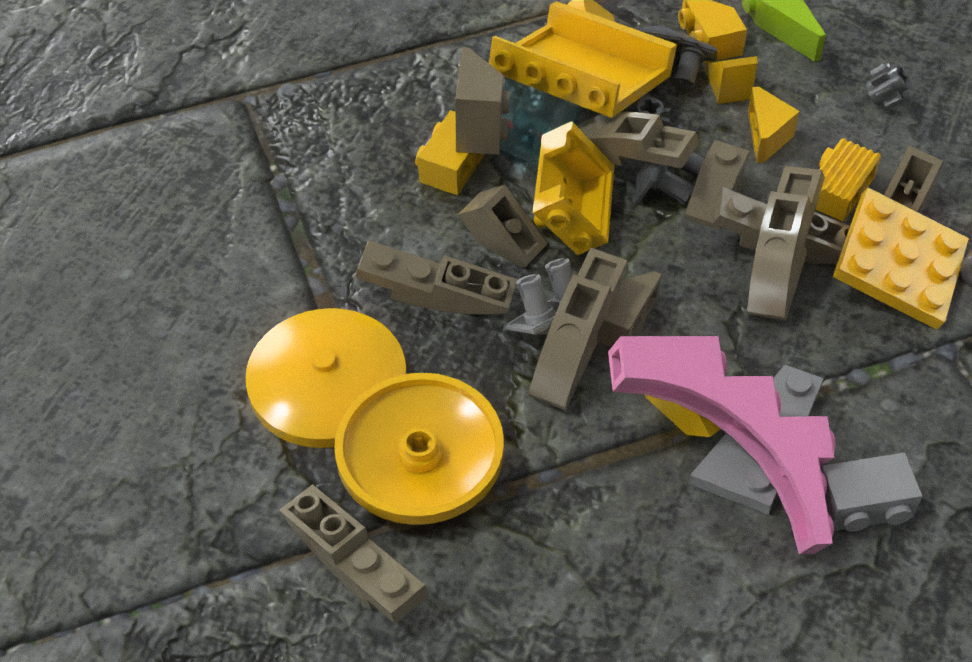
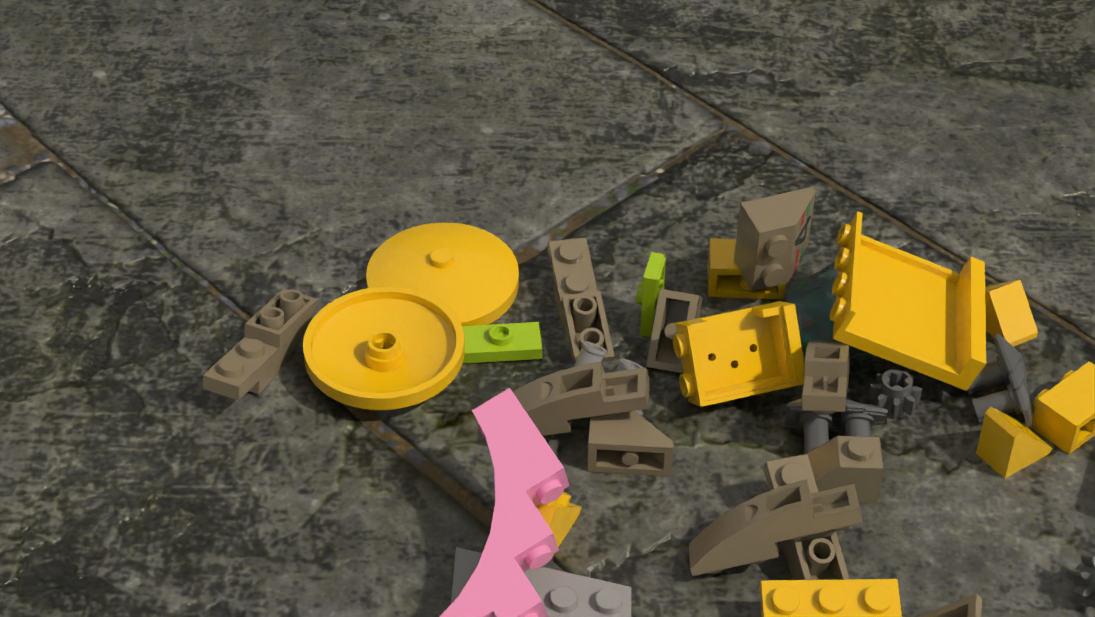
camera: 65 degrees right, 10 degrees down
yellow slope [748,87,800,163] -> none
yellow brick [815,138,881,222] -> none
none -> lime plate [462,322,542,364]
none -> lime plate [635,252,666,337]

